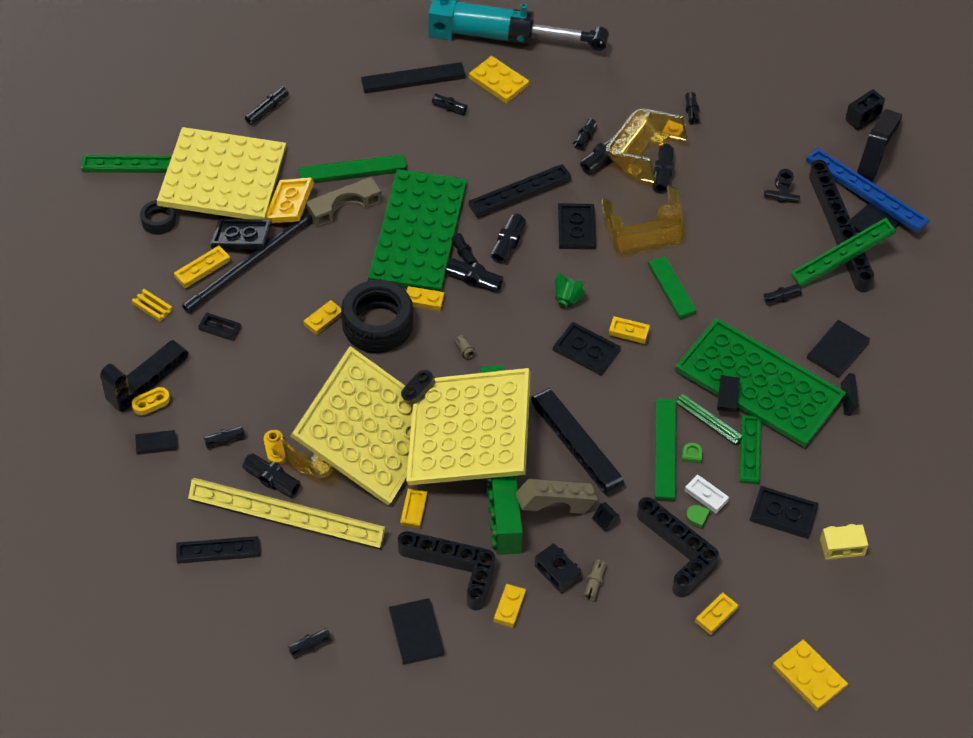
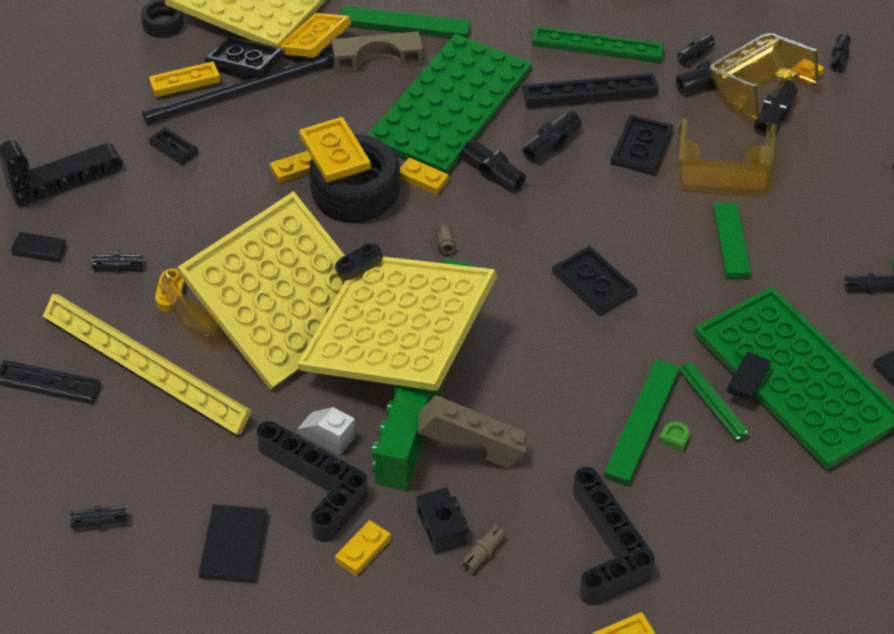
camera: 20 degrees right, 5 degrees down
yellow tile [131,289,173,322] -> none
yellow plate [132,387,170,415] -> none
black piece [242,453,301,497] -> none
yellow tile [400,489,427,529] -> none
black pin [451,233,478,265] -> none
black beam [531,388,624,495] -> none
green brick [555,273,586,307] -> none
black tile [592,502,620,531] -> none
yellow plate [608,316,650,344] -> none
white plate [685,474,729,514] -> none
bright green tile [686,505,710,529] -> none
green tile [739,415,761,485] -> none
black tile [750,486,819,539] -> none
light yellow brick [820,524,869,560] -> none
none -> white slope [297,407,355,455]
none -> yellow plate [299,117,371,183]
none -> green tile [531,26,664,64]

